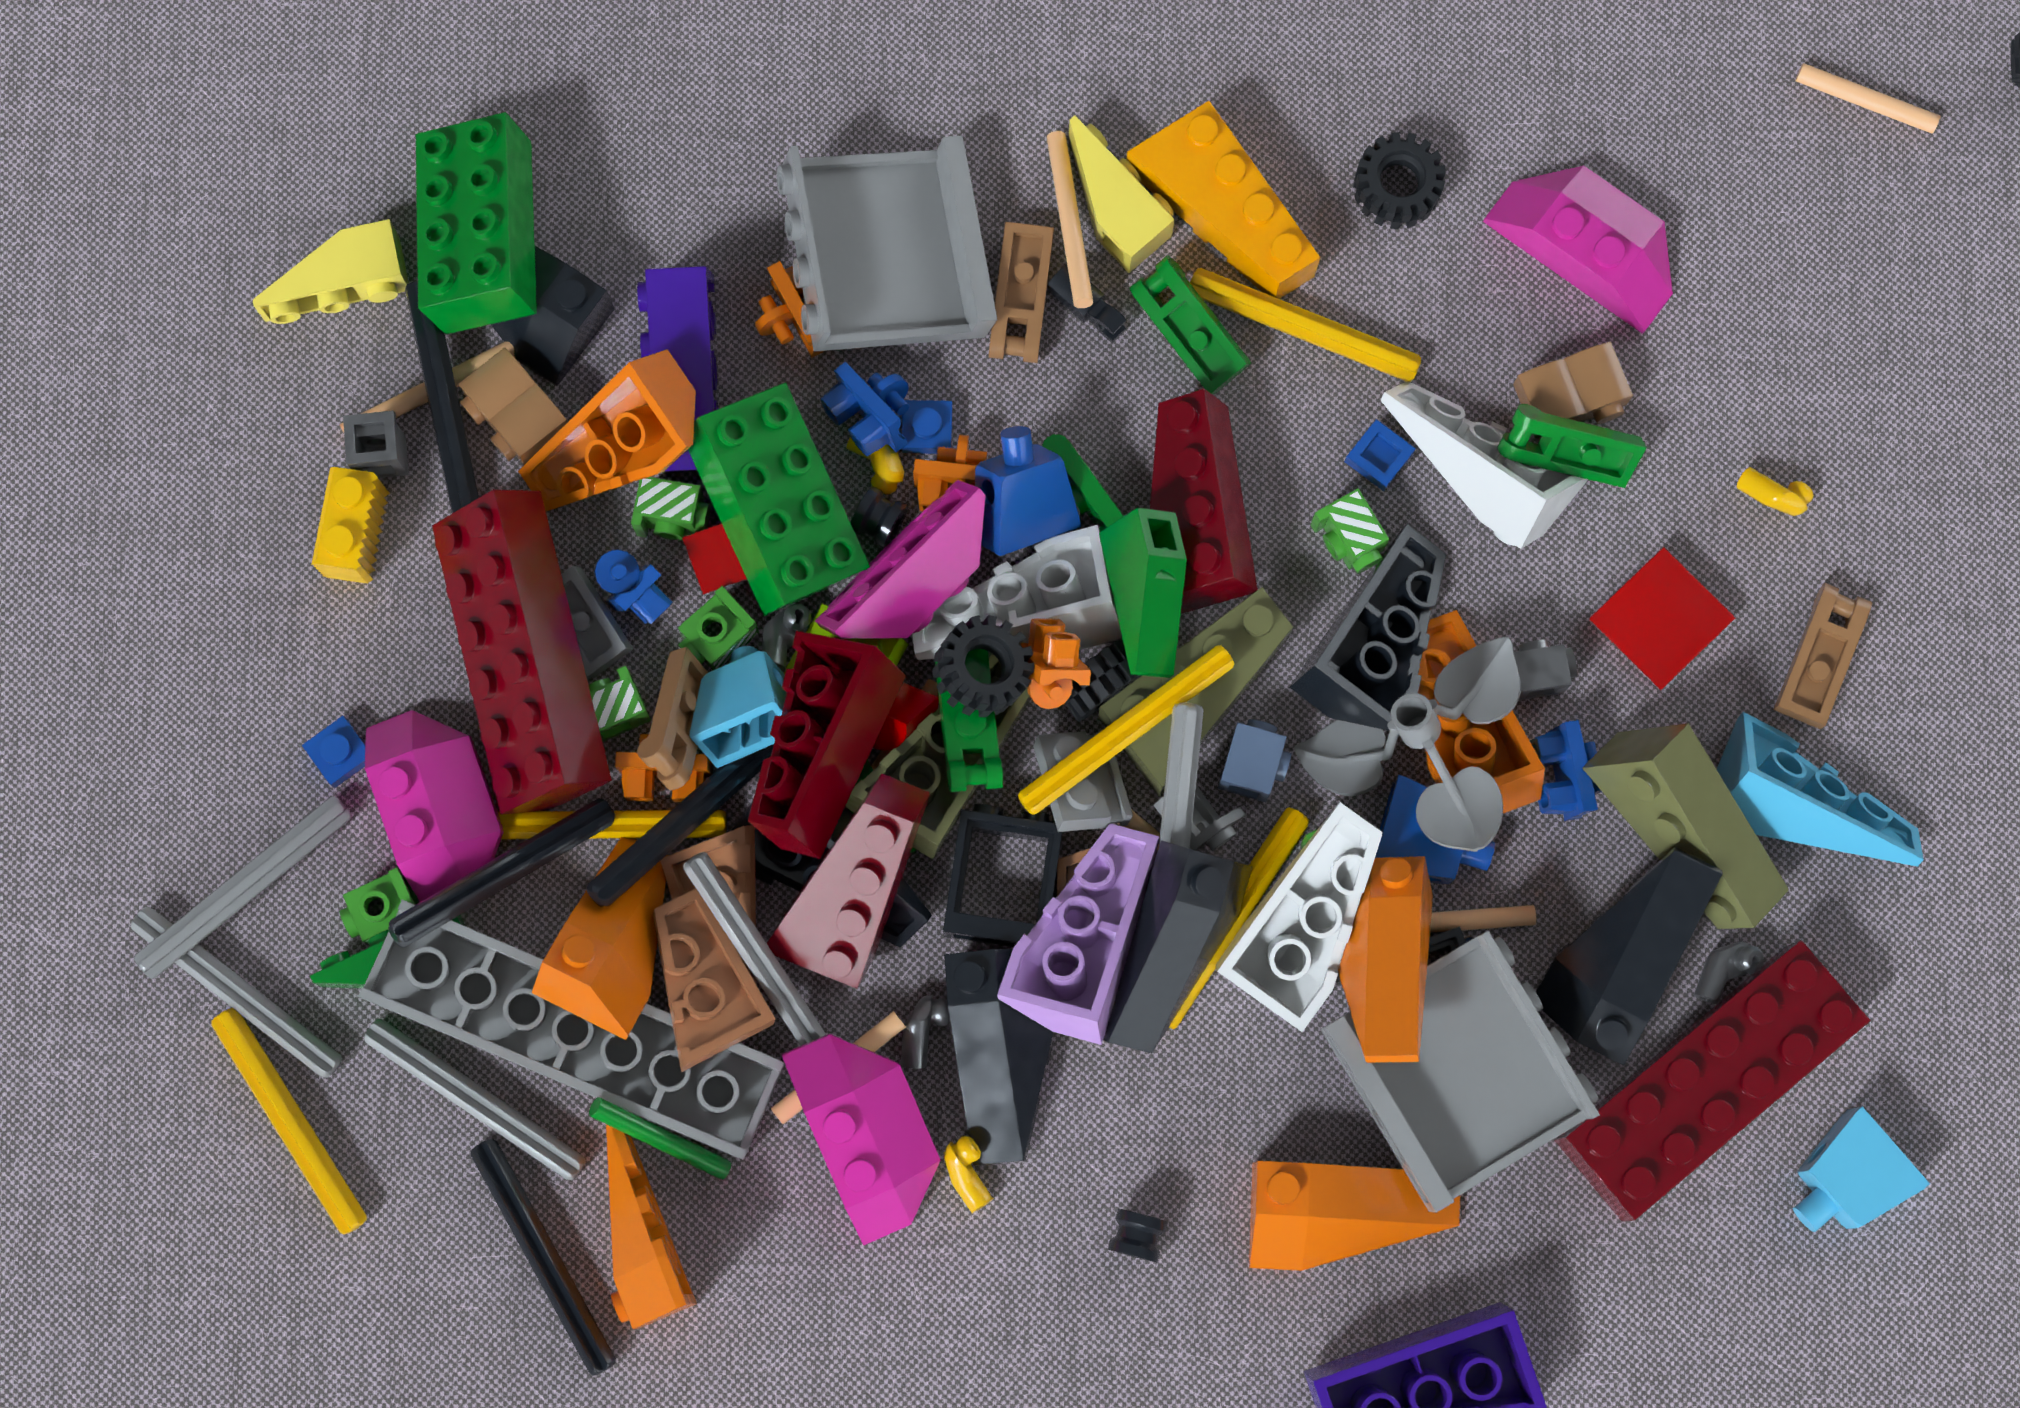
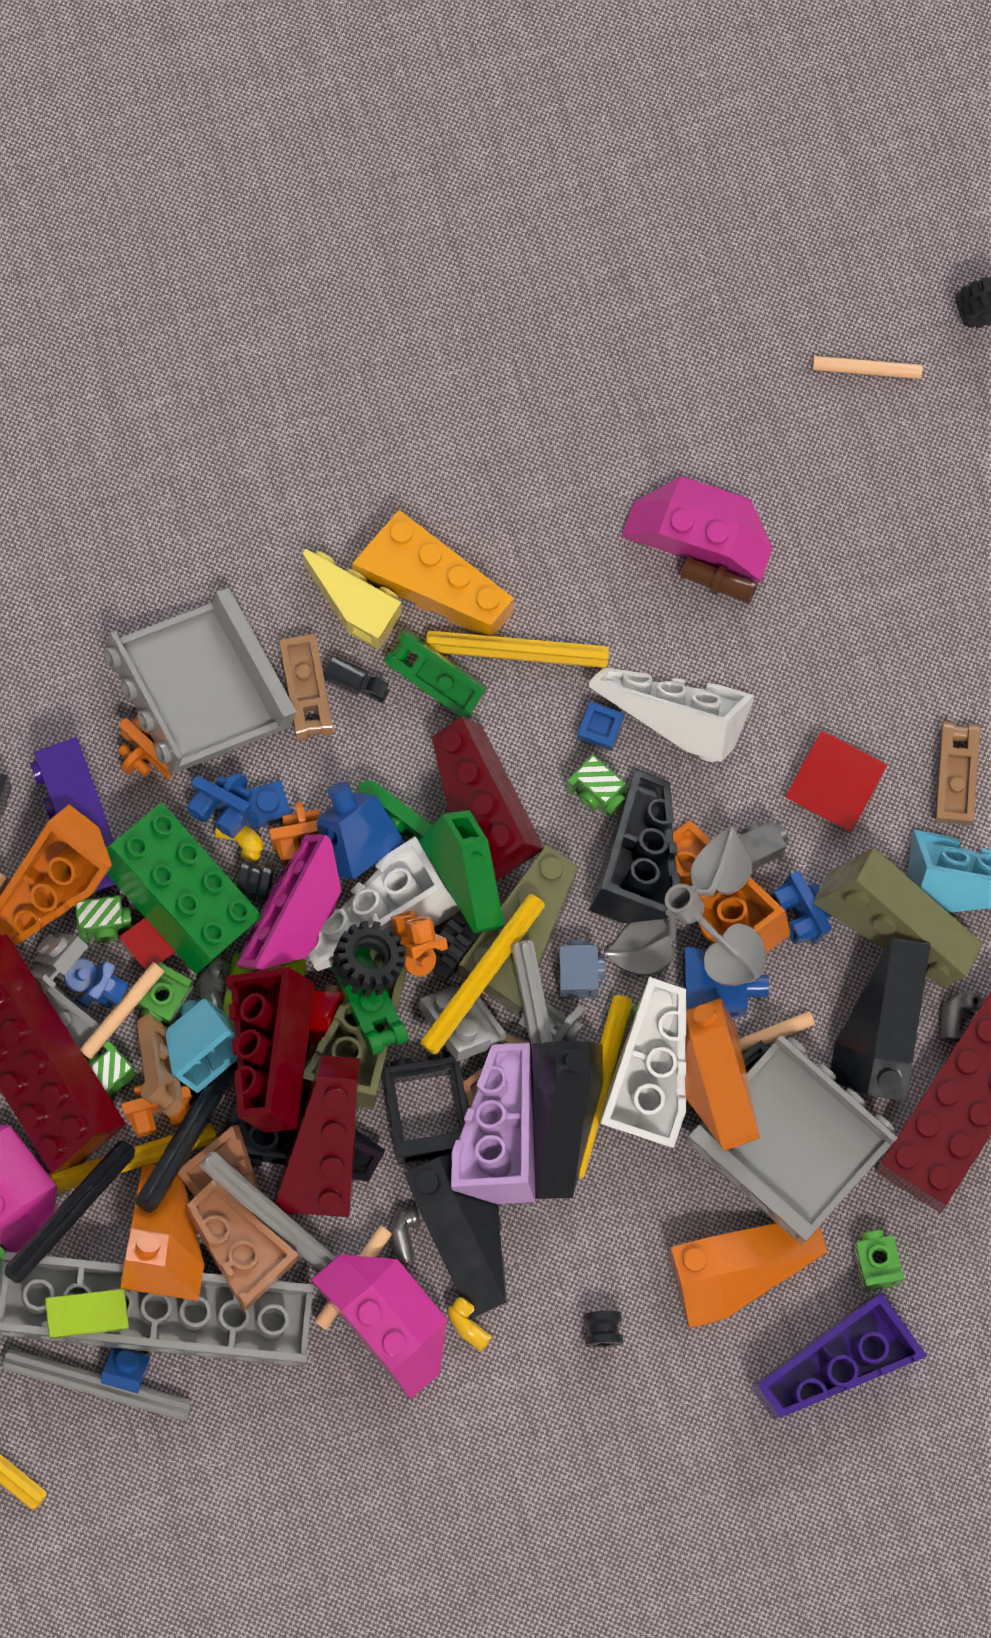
camera: 20 degrees left, 5 degrees down
black axle [470,1139,616,1376] -> none
green bar [589,1097,731,1180] -> none
orange wedge [606,1124,697,1329] -> none
light nougat bar [1047,131,1093,308] -> none
black tyre [1353,132,1446,229] -> none
green plate [1497,404,1647,488] -> none
medium nougat brick [1513,342,1633,438] -> none
yellow arm [1736,467,1814,516] -> none
none -> light grey plate [30,932,89,989]
none -> lime tile [45,1289,129,1339]
none -> light nougat bar [80,962,165,1060]
none -> blue plate [101,1348,151,1394]
none -> reddish brown pin [680,556,758,605]
none -> bright green brick [853,1230,905,1292]

